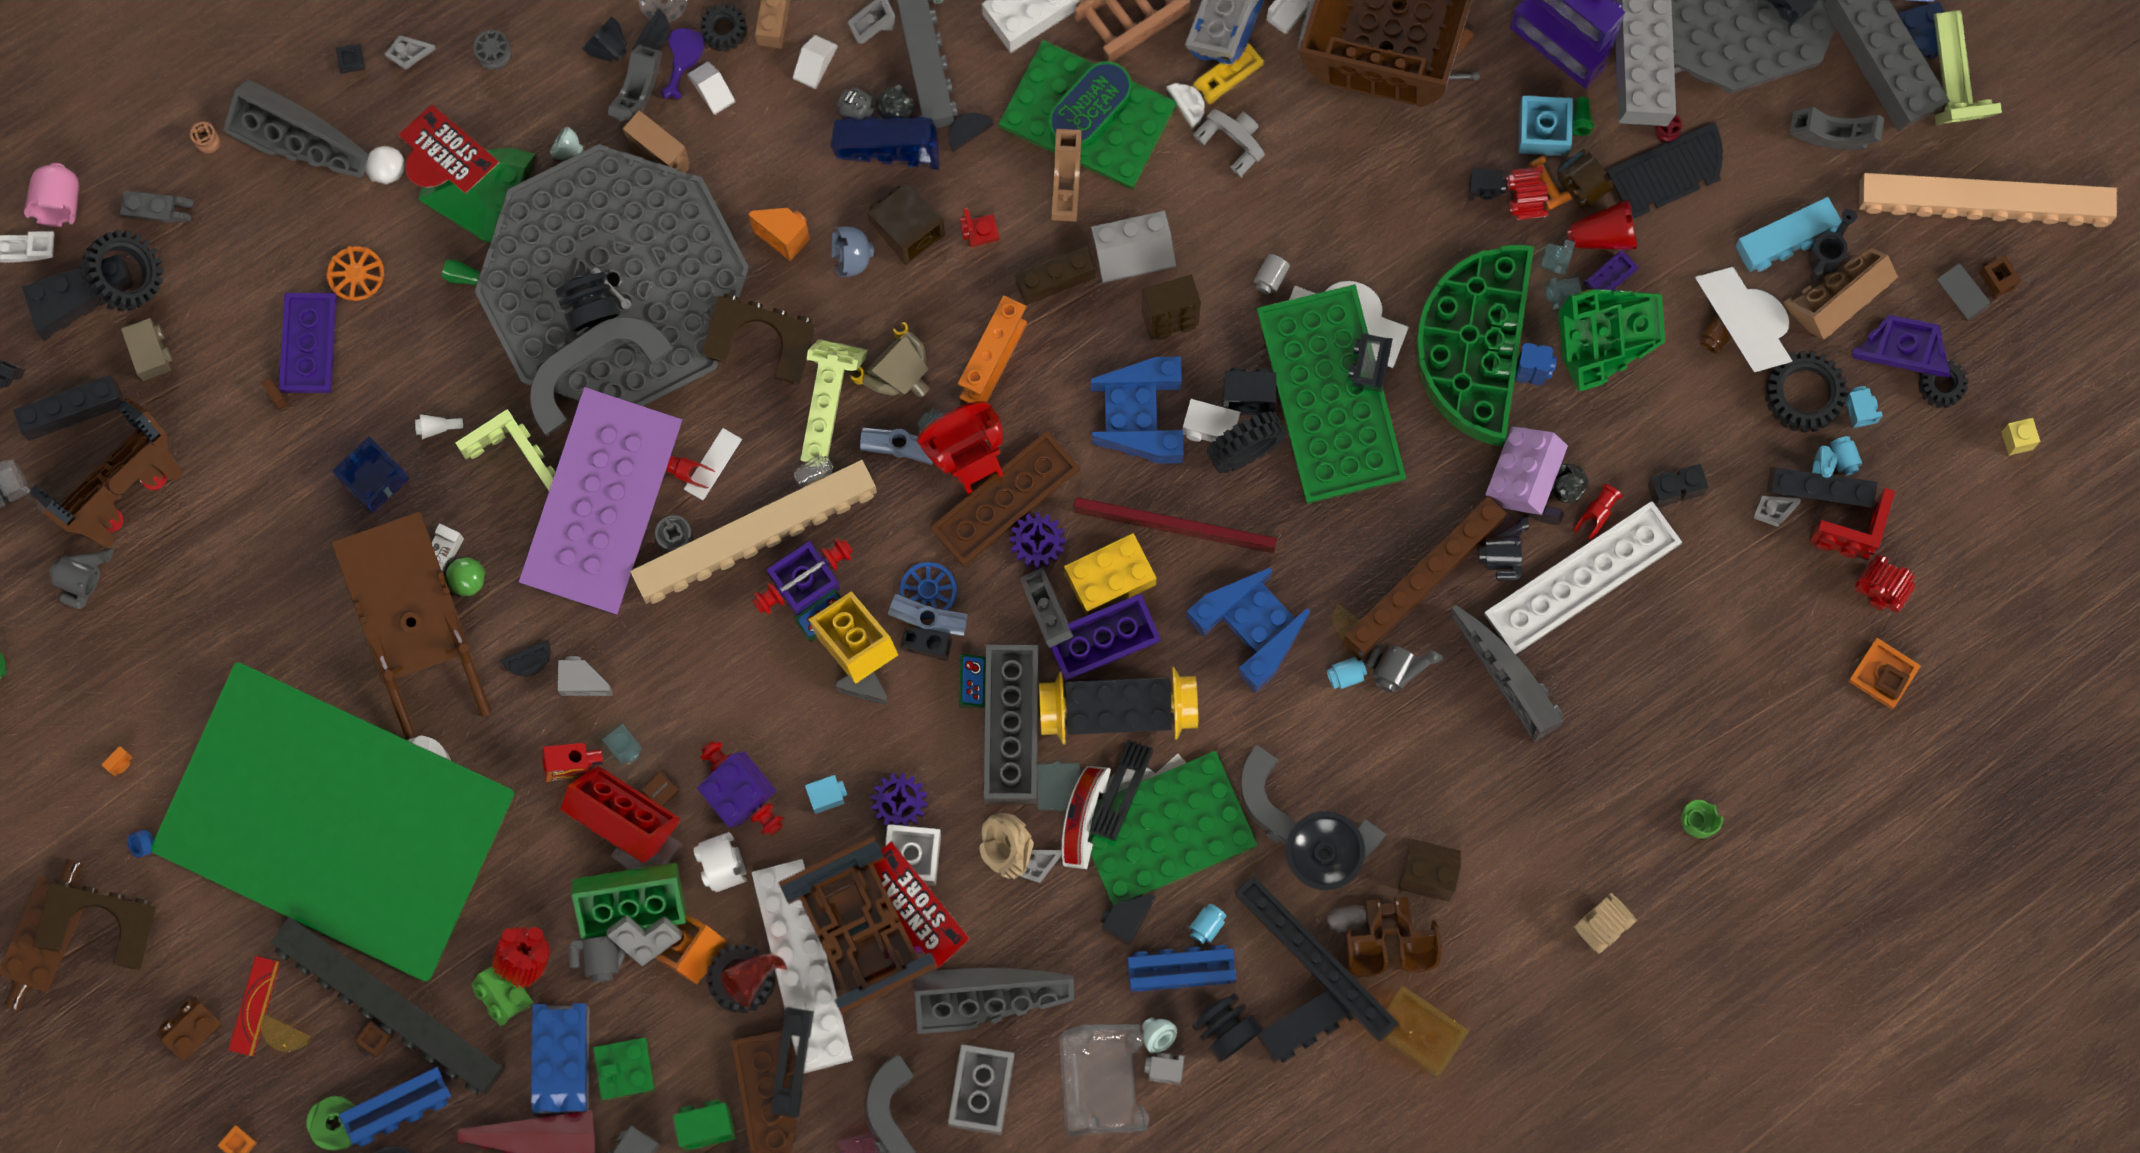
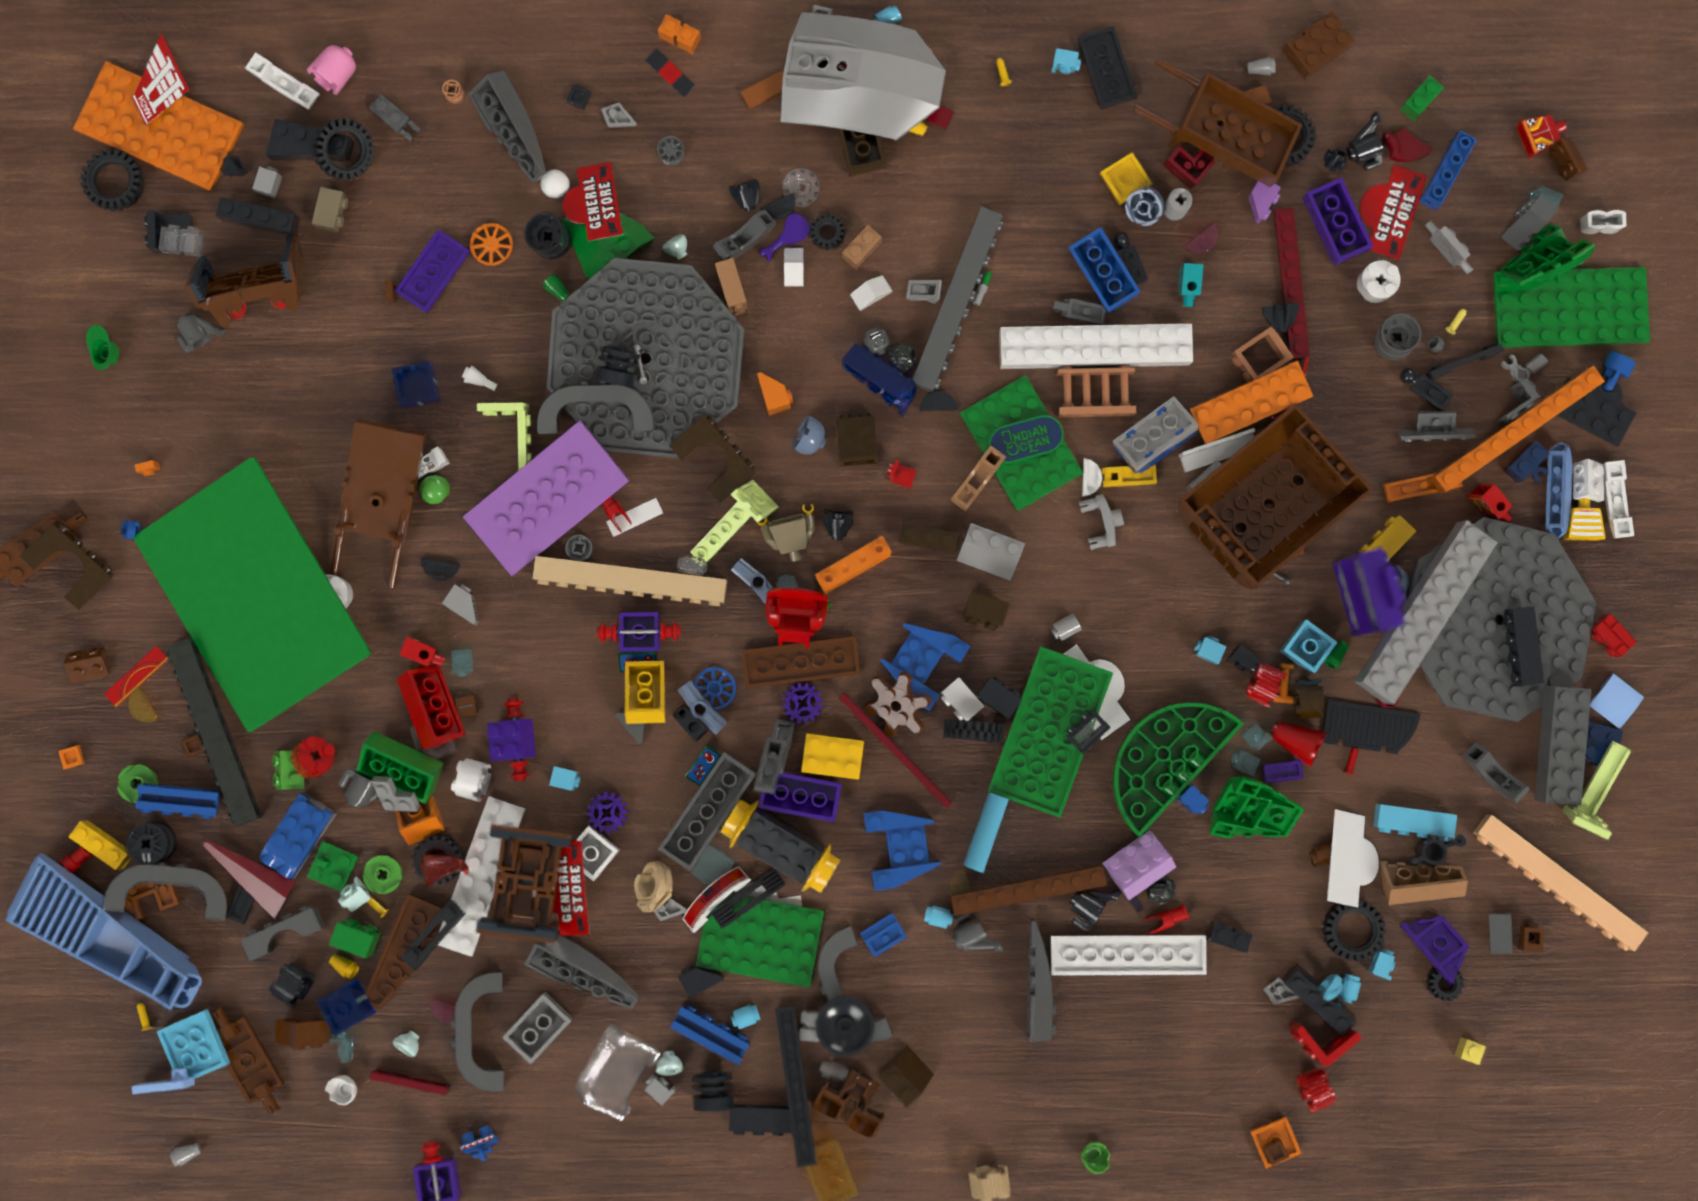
camera: 30 degrees right, 10 degrees up
none -> light grey brick [252,166,282,198]
none -> light aqua brick [338,876,371,912]
none -> bright green plate [363,855,403,894]
none -> yellow piece [367,895,389,918]
none -> black wheel [524,213,572,260]
none -> light grey wheel [799,1010,819,1042]
none -> black brick [823,509,853,540]
none -> blue plate [860,913,907,957]
none -> plate [865,672,931,737]
none -> medium azure brick [963,792,1009,873]
none -> medium azure brick [1194,636,1226,665]
none -> red piece [1343,747,1358,775]

